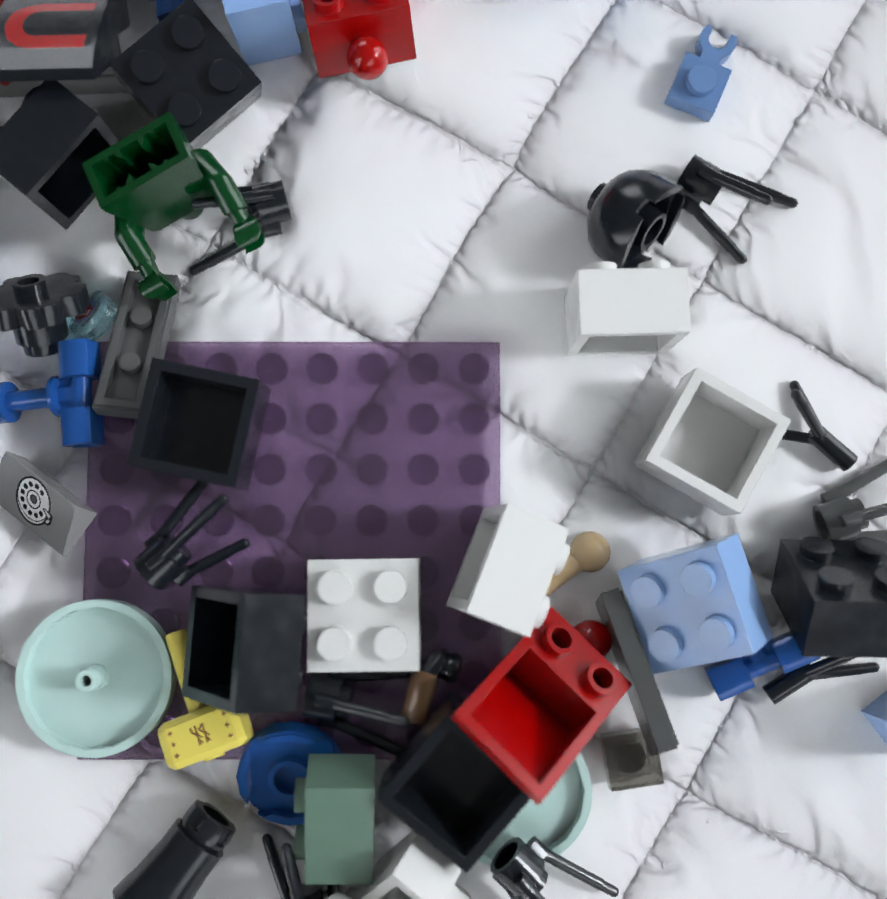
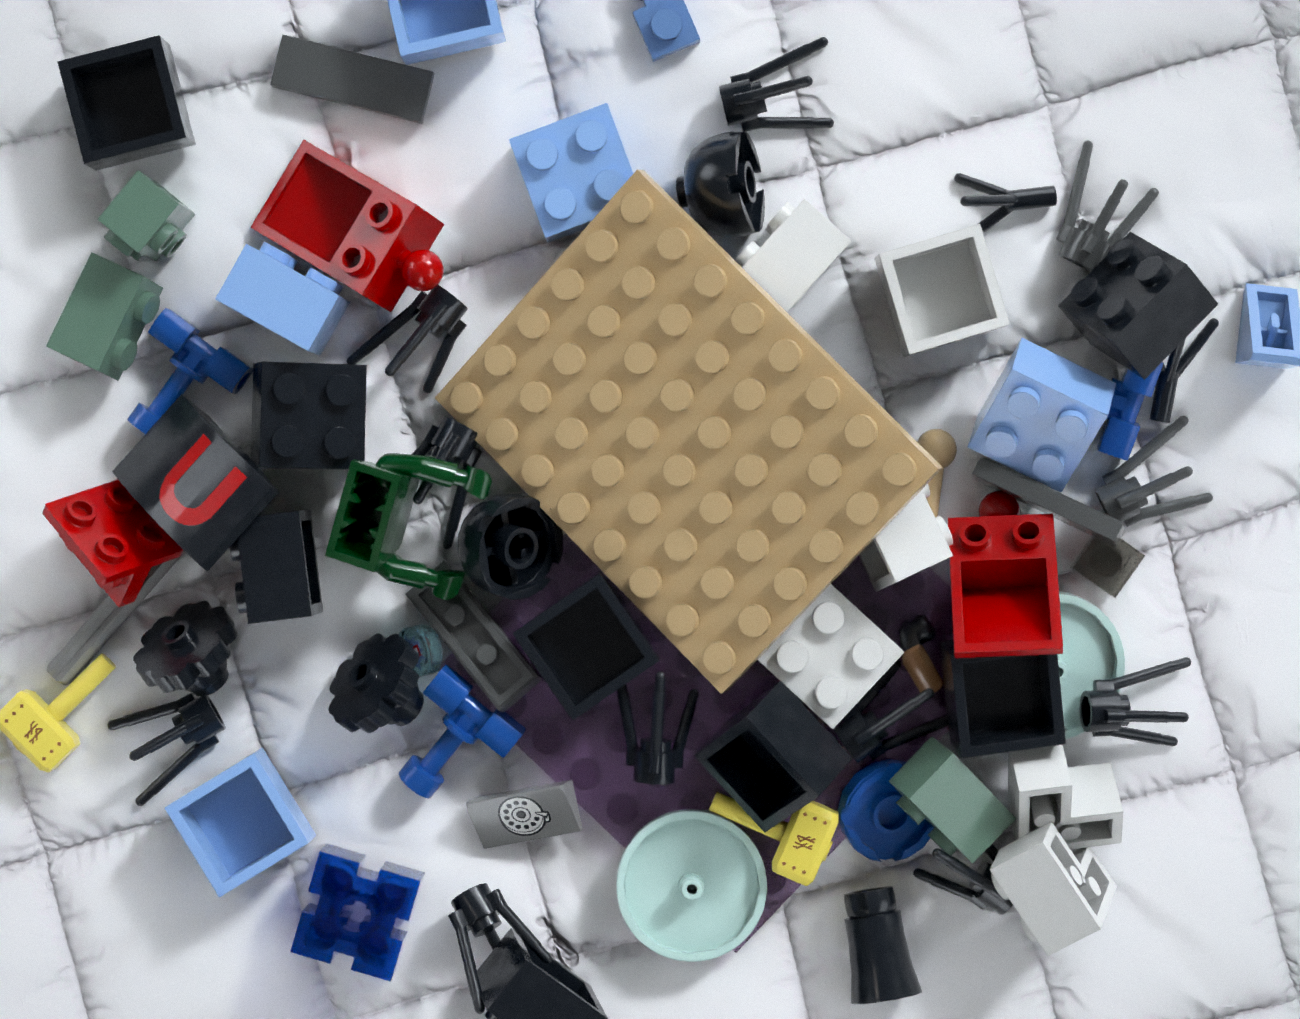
camera: 50 degrees left, 5 degrees up
none -> black plant [346,285,468,393]
none -> tan plate [435,169,943,694]
none -> black cylinder [458,494,563,600]
none -> light blue piece [509,103,633,243]
none -> dark grey plant [1095,416,1213,527]

